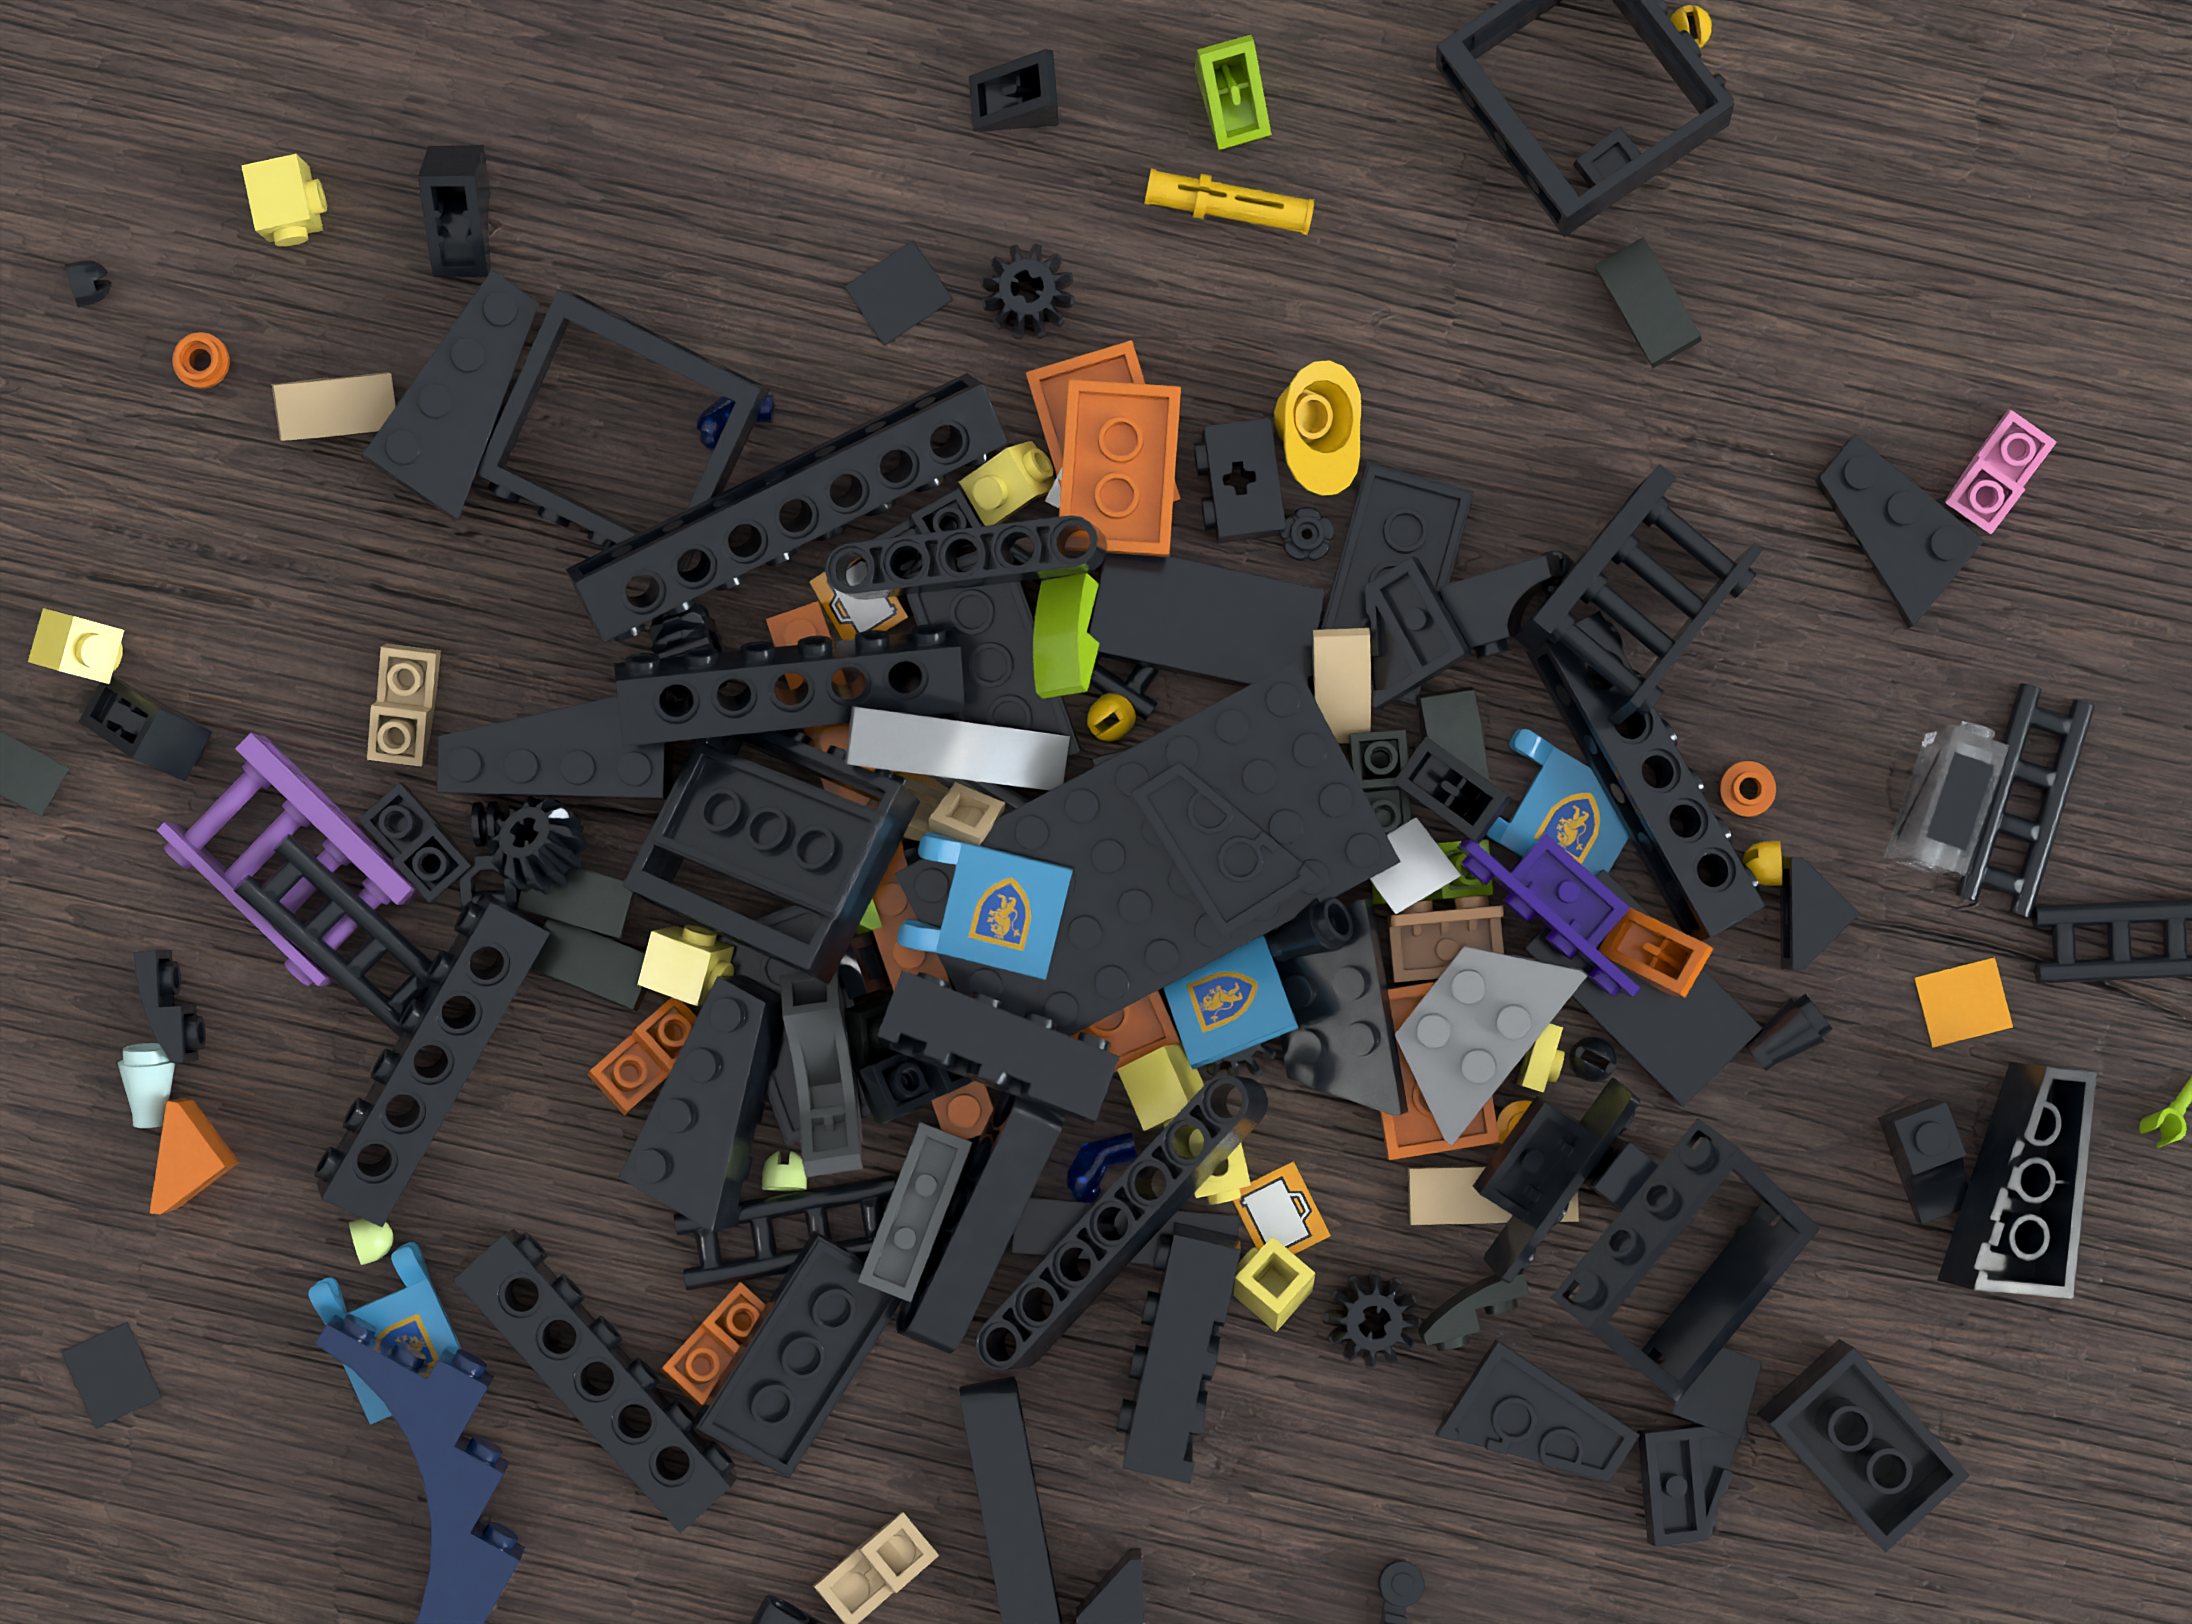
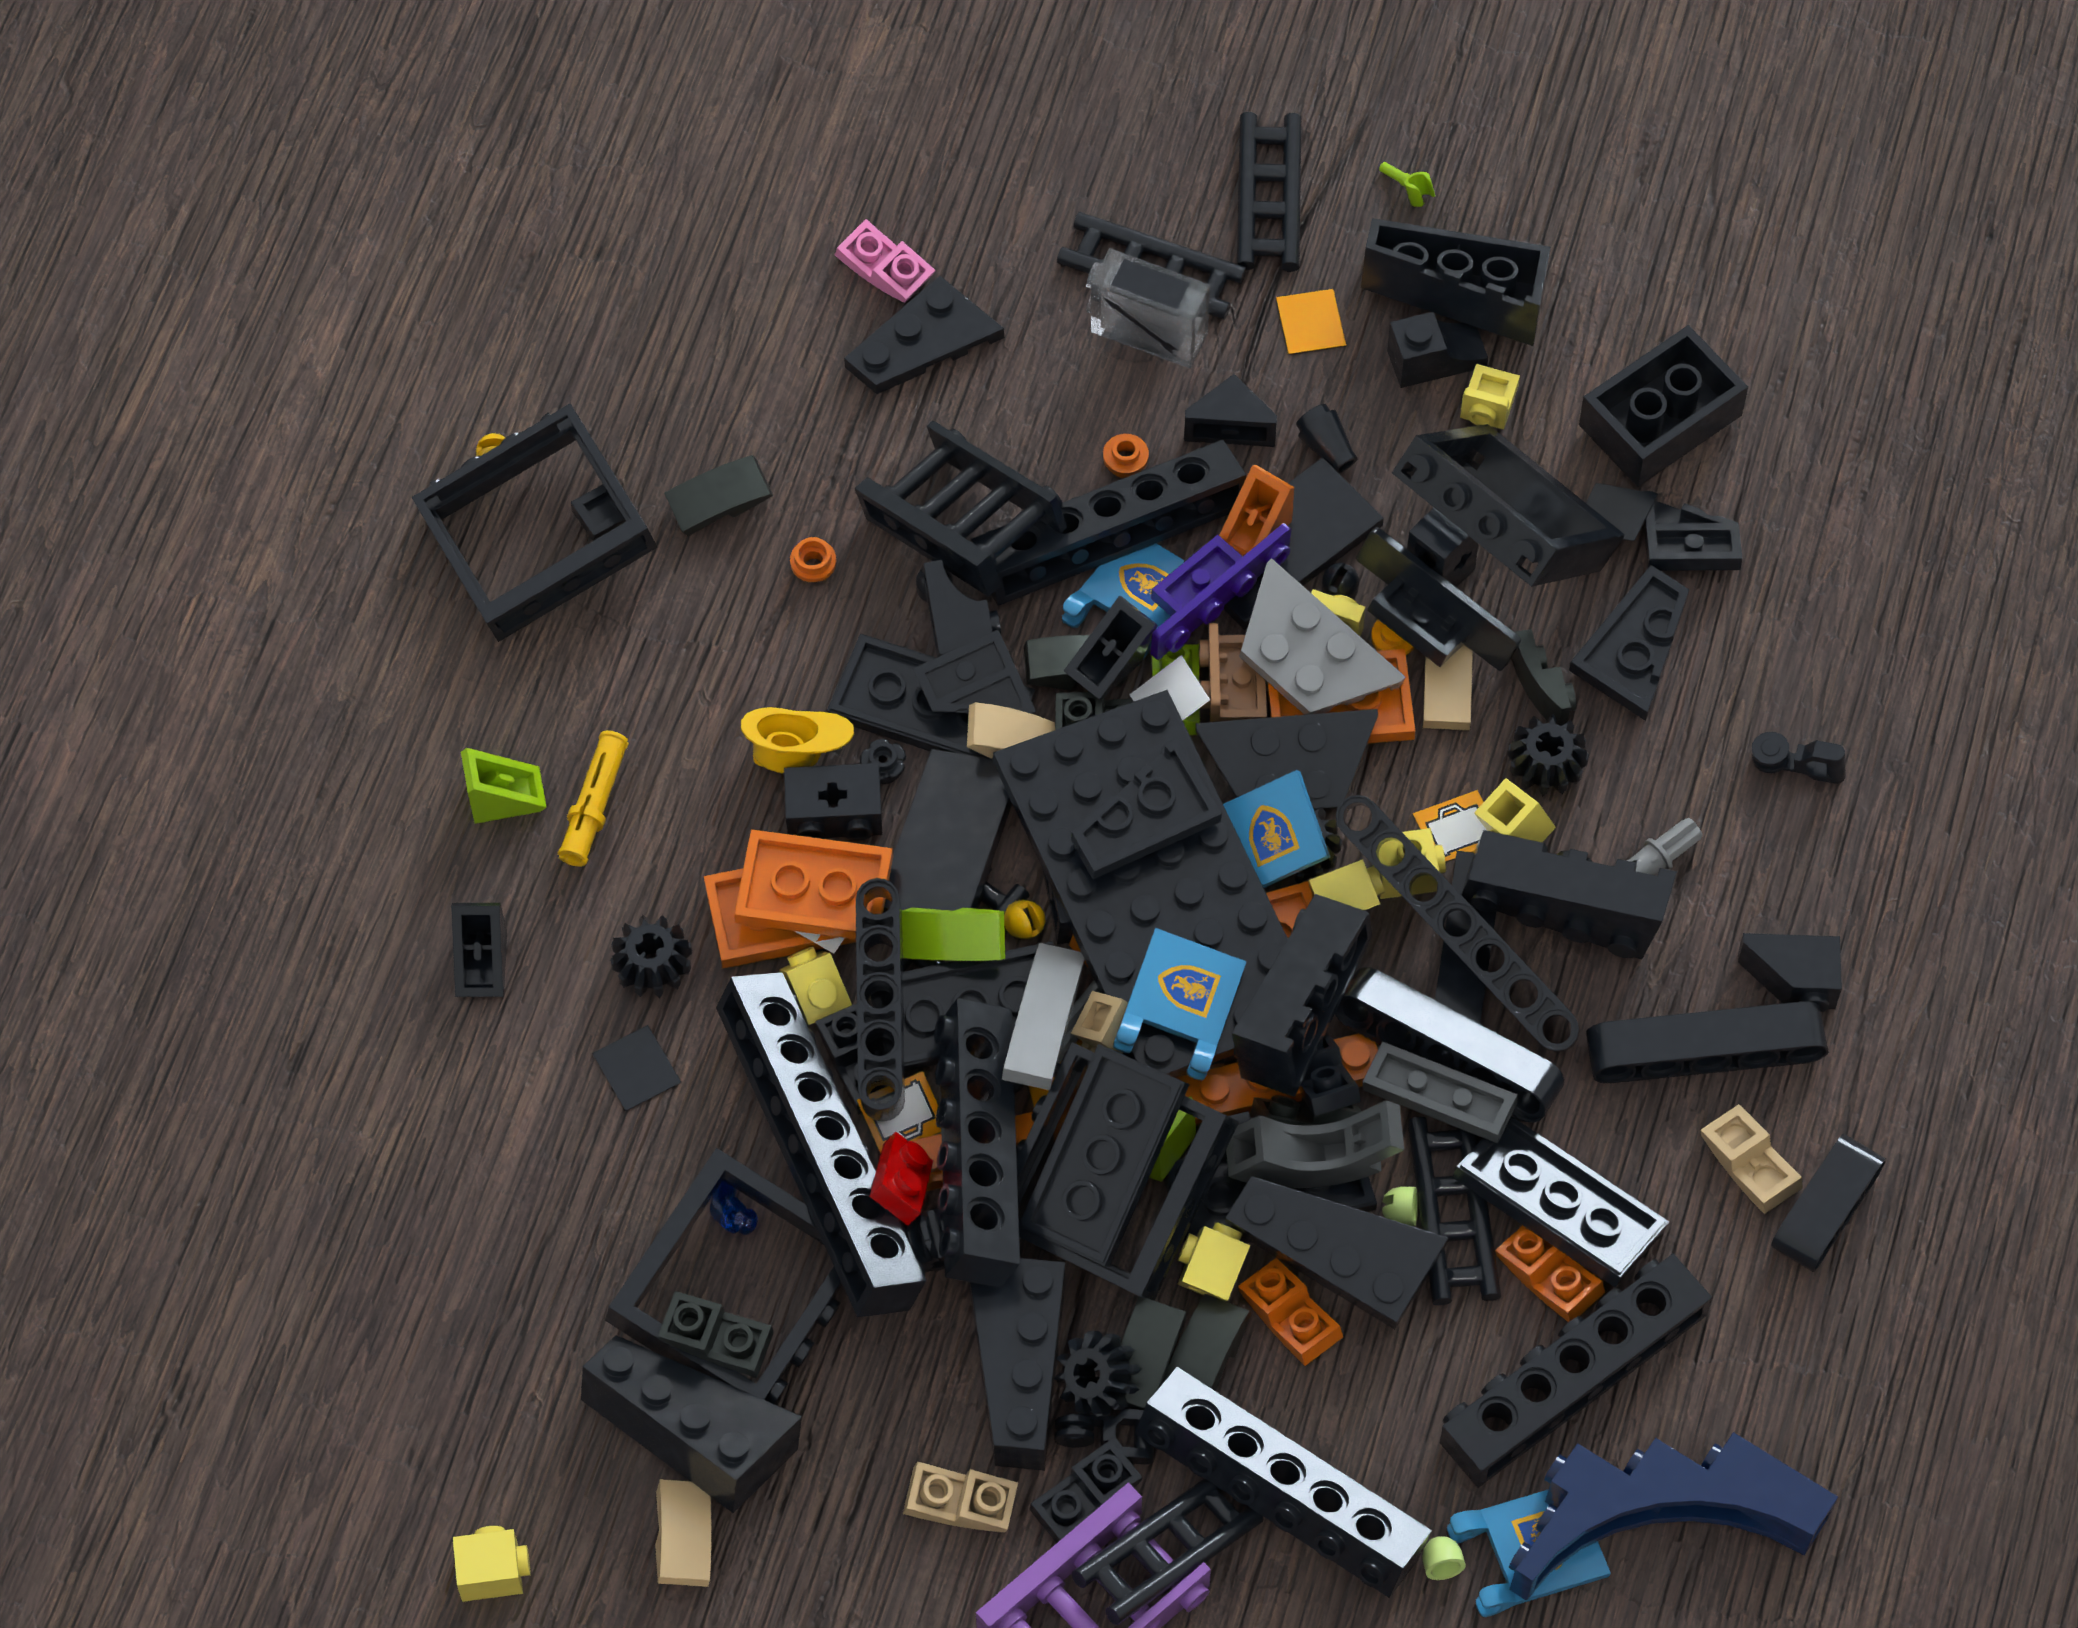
camera: 85 degrees left, 25 degrees down
black arch [418,145,491,277] -> none
clear blue arm [1066,1132,1137,1202] -> none
black cone [1267,898,1353,962] -> none
yellow hinge [1742,841,1782,886] -> none
none -> pearl dark grey slope [658,1291,774,1378]
none -> orange plate [790,537,836,582]
none -> red plate [869,1132,934,1226]
none -> light yellow bracket [1460,364,1520,430]
none -> light grey axle [1626,818,1702,875]

